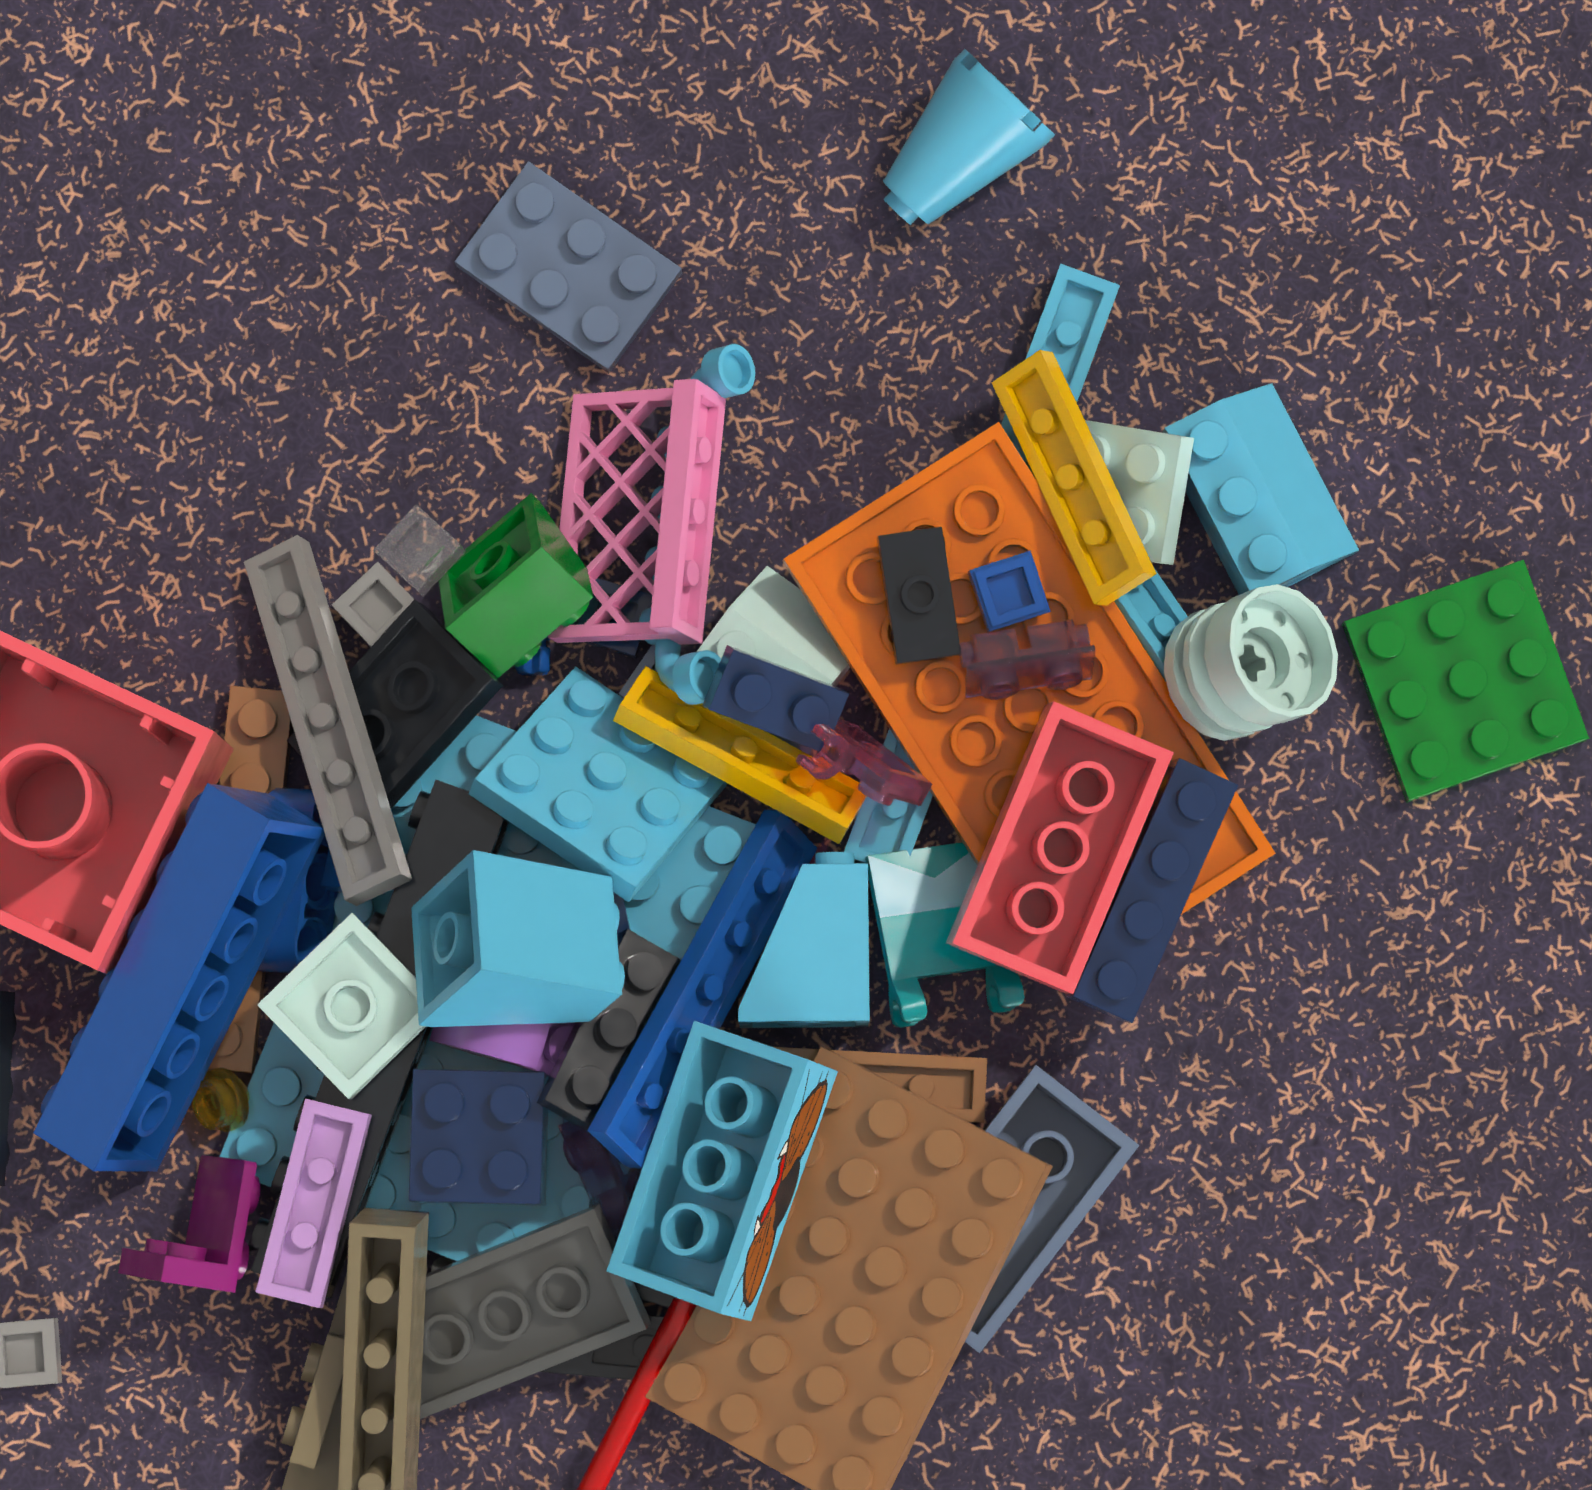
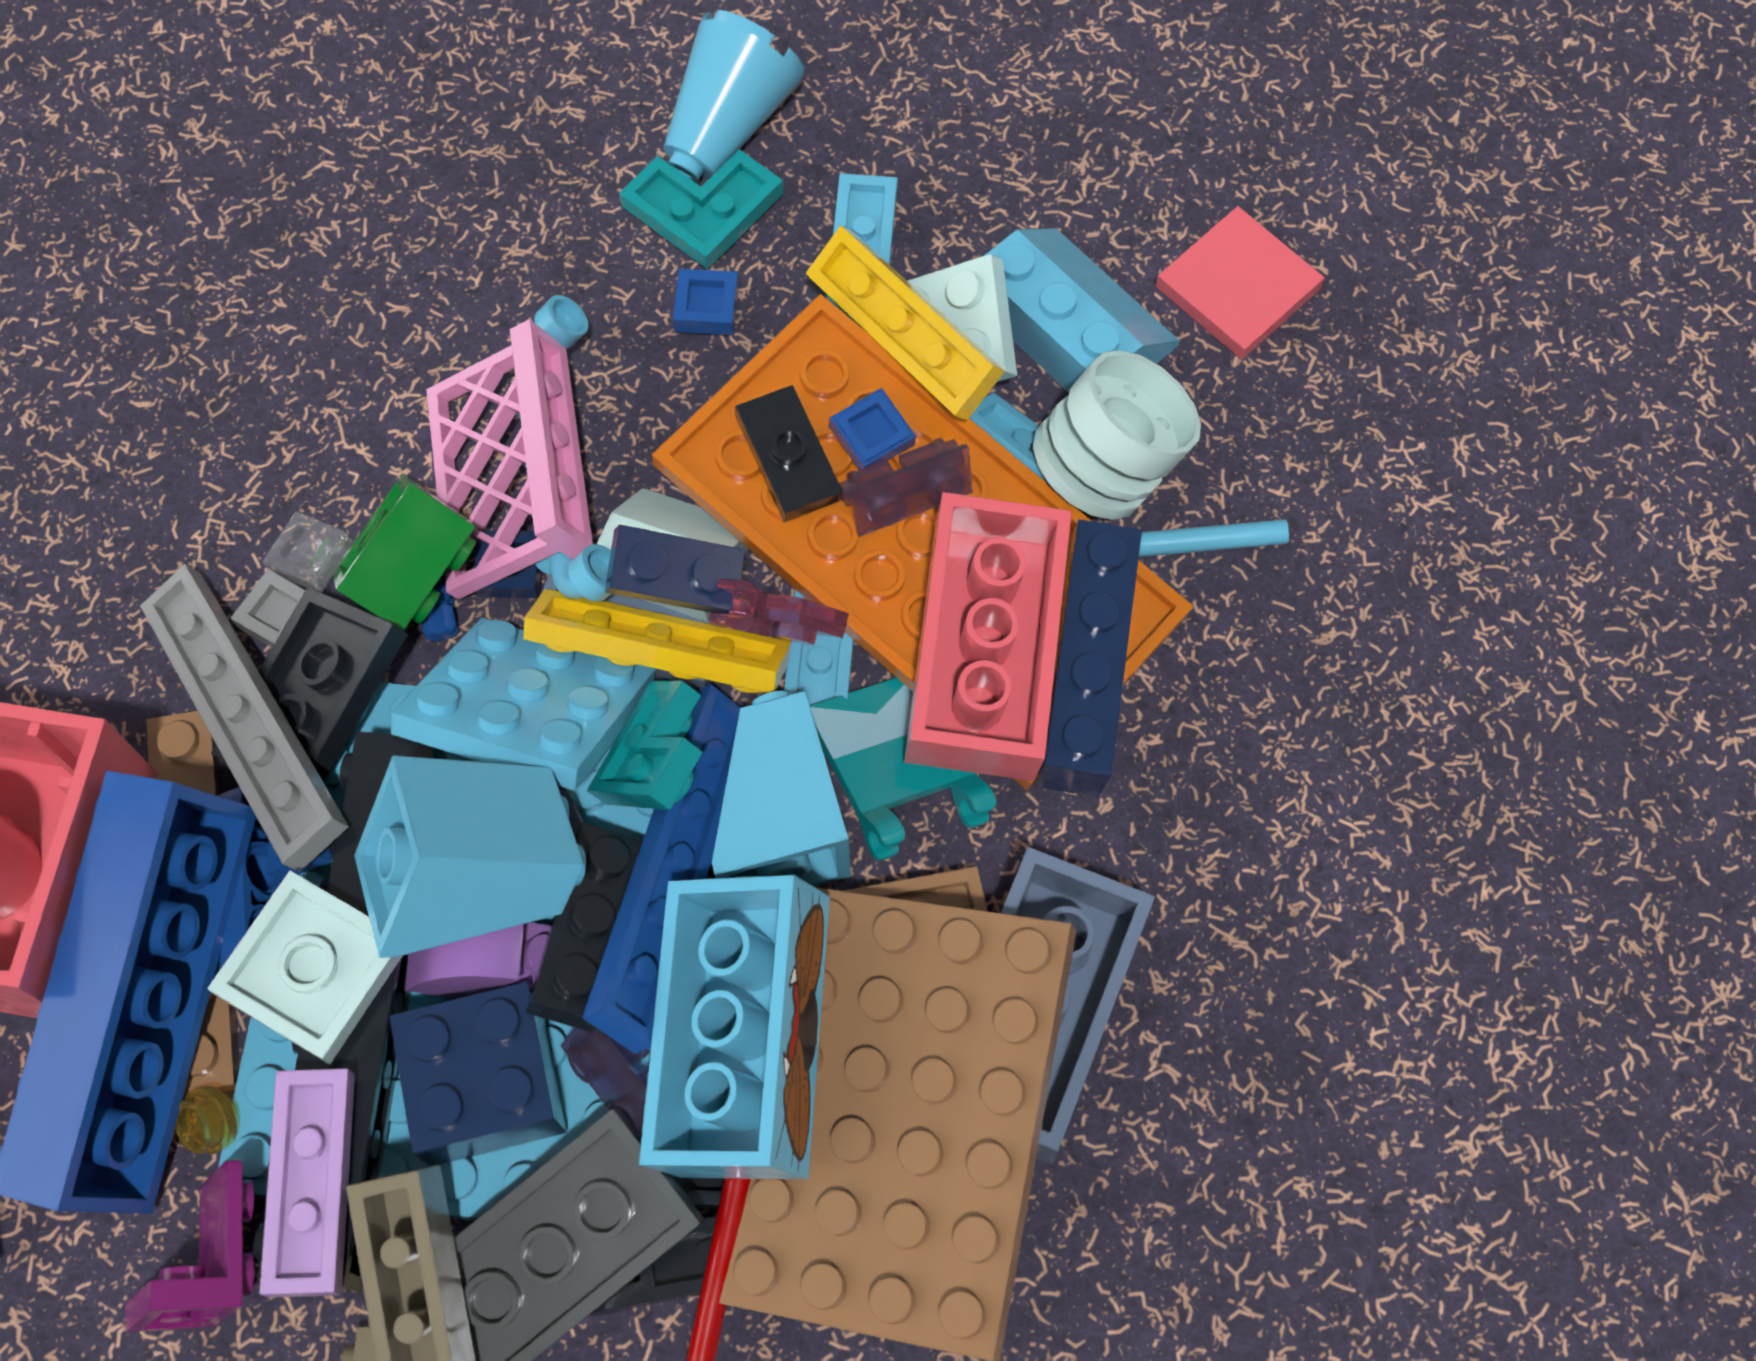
camera: 15 degrees left, 15 degrees down
sand blue plate [455,161,682,374] -> none
green plate [1342,560,1589,803] -> none
none -> teal plate [587,681,703,810]
none -> teal plate [619,149,784,270]
none -> blue plate [673,269,739,335]
none -> medium azure bar [1139,519,1289,557]
none -> coral tile [1155,206,1325,360]

